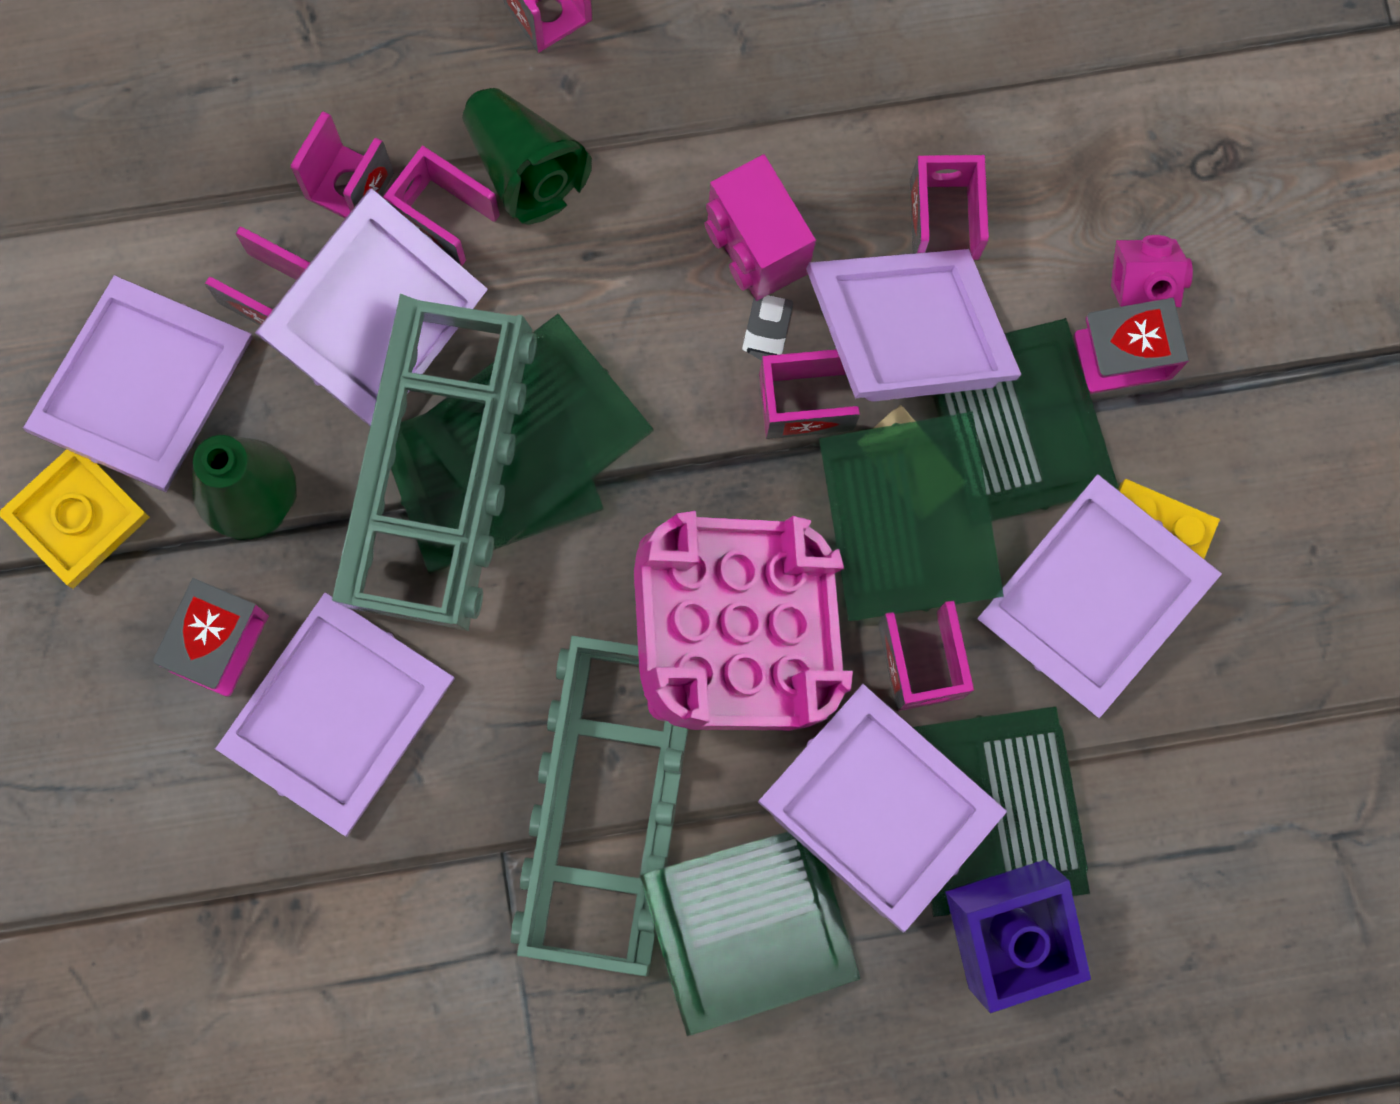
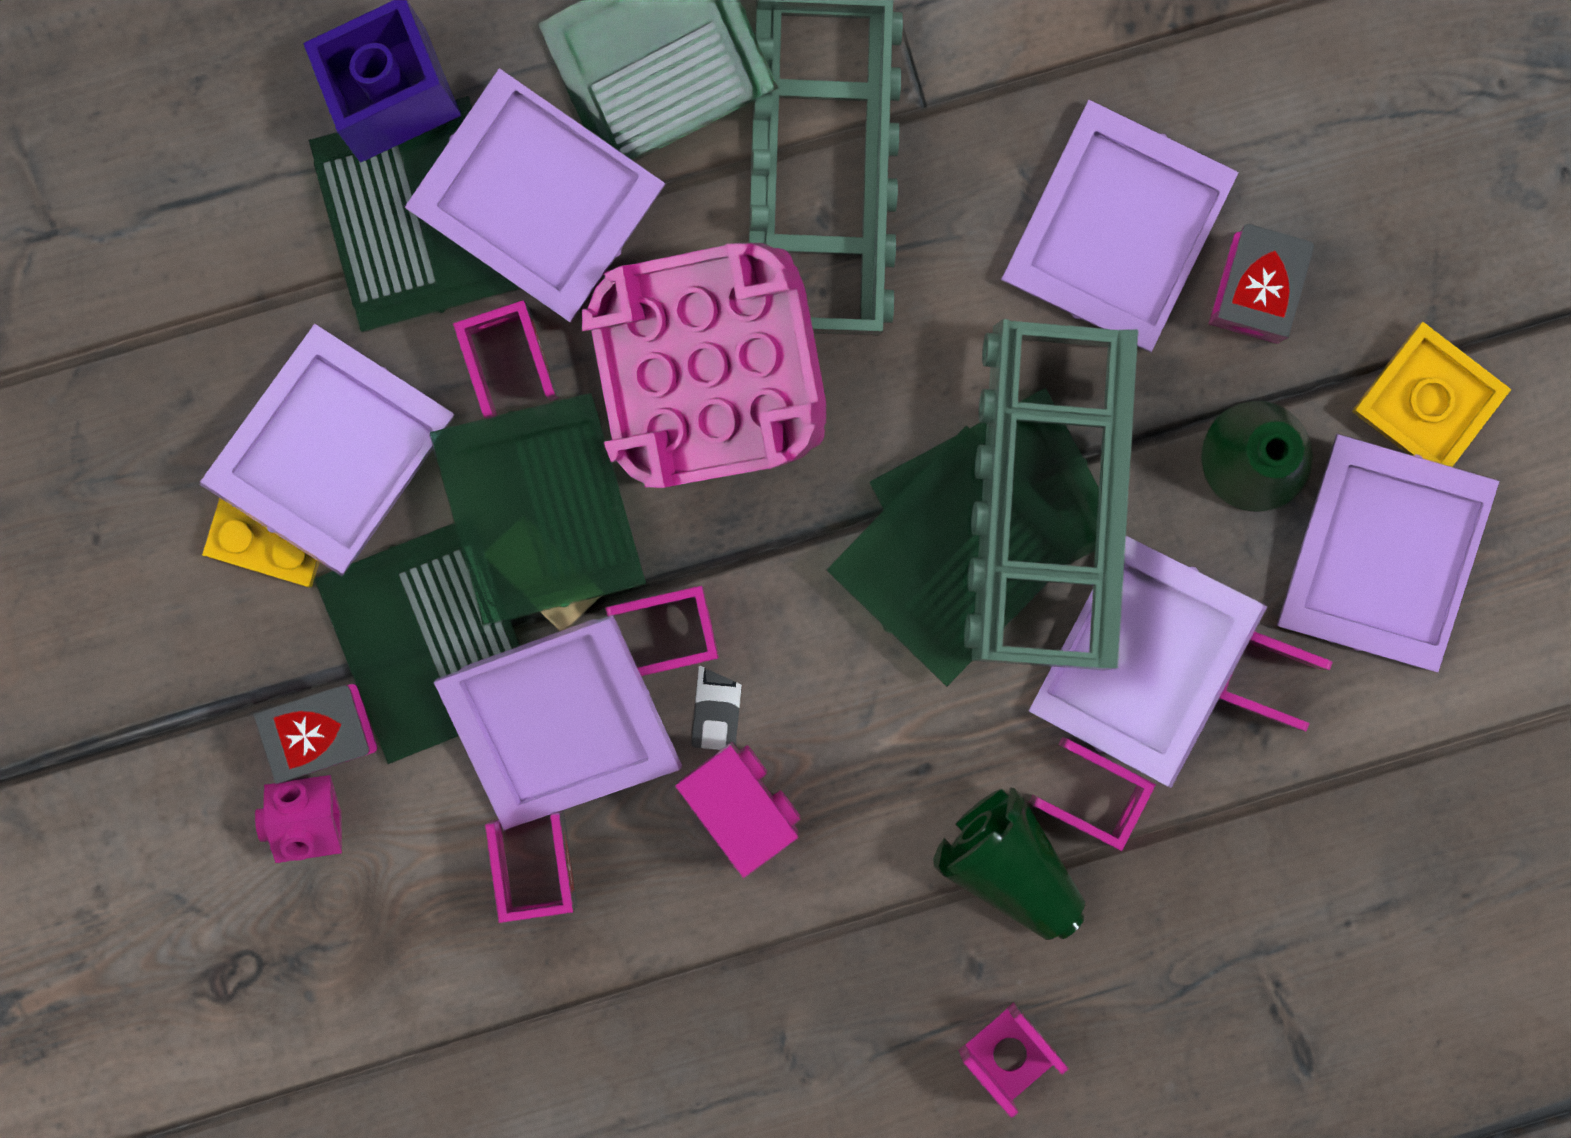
camera: 175 degrees right, 10 degrees up
dark pink piece [291,111,394,219] -> none

